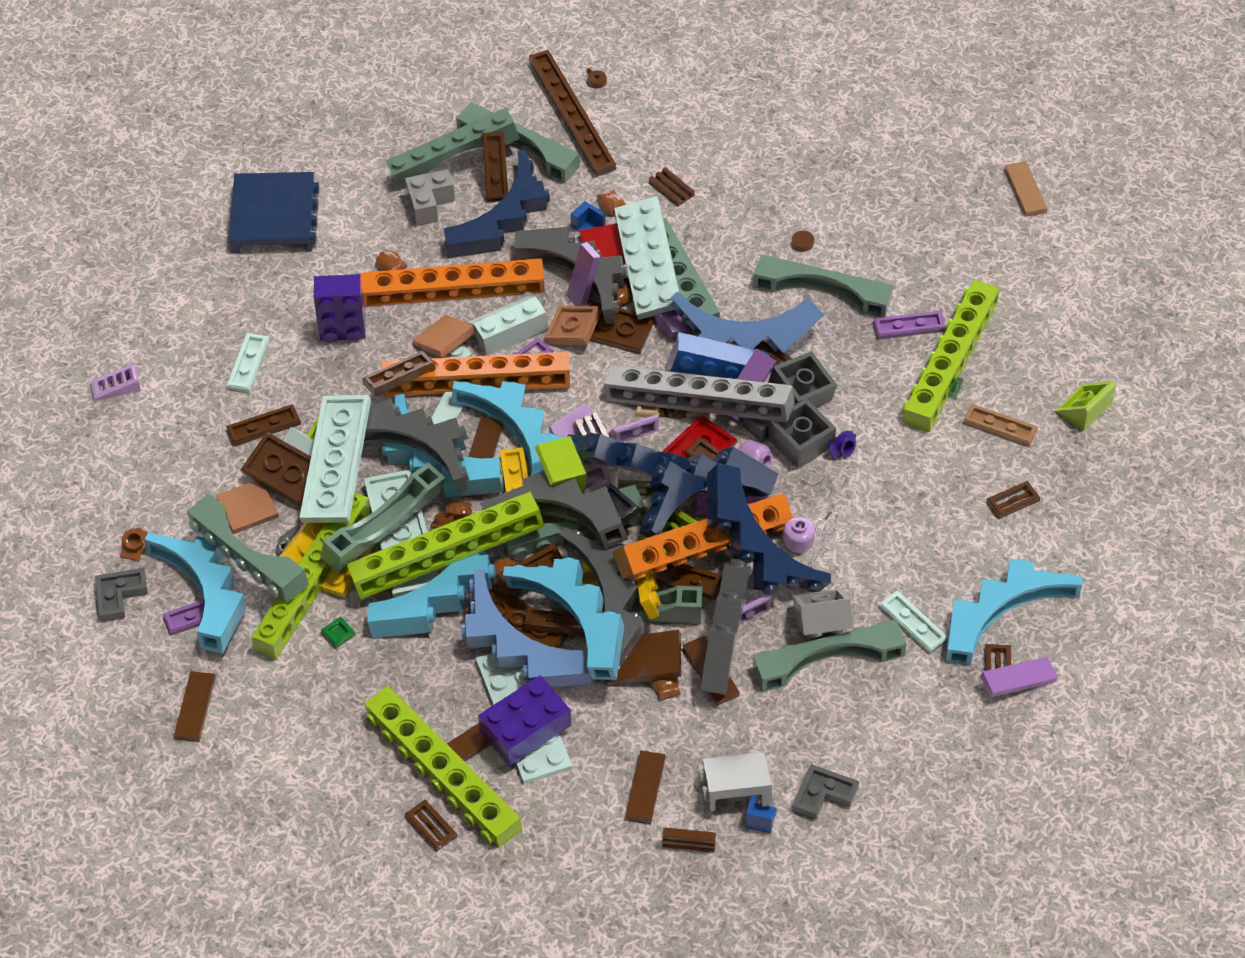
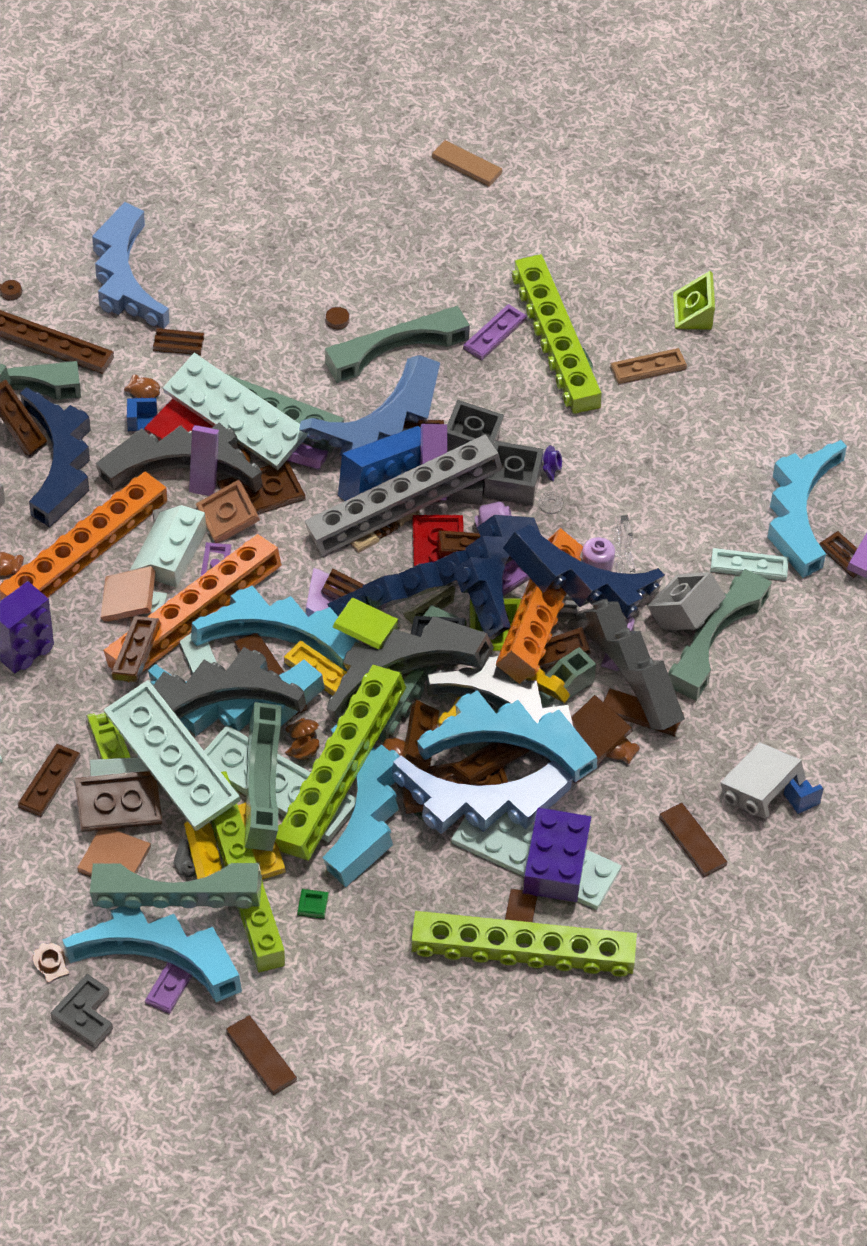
camera: 45 degrees left, 0 degrees up
reddish brown tile [405,799,457,852] -> none
lavender slope [609,414,659,442] -> none
reddish brown tile [662,827,716,853] -> none
dark grey plate [792,764,860,819] -> none
reddish brown tile [986,481,1041,519] -> none
none -> medium blue arch [92,202,169,328]

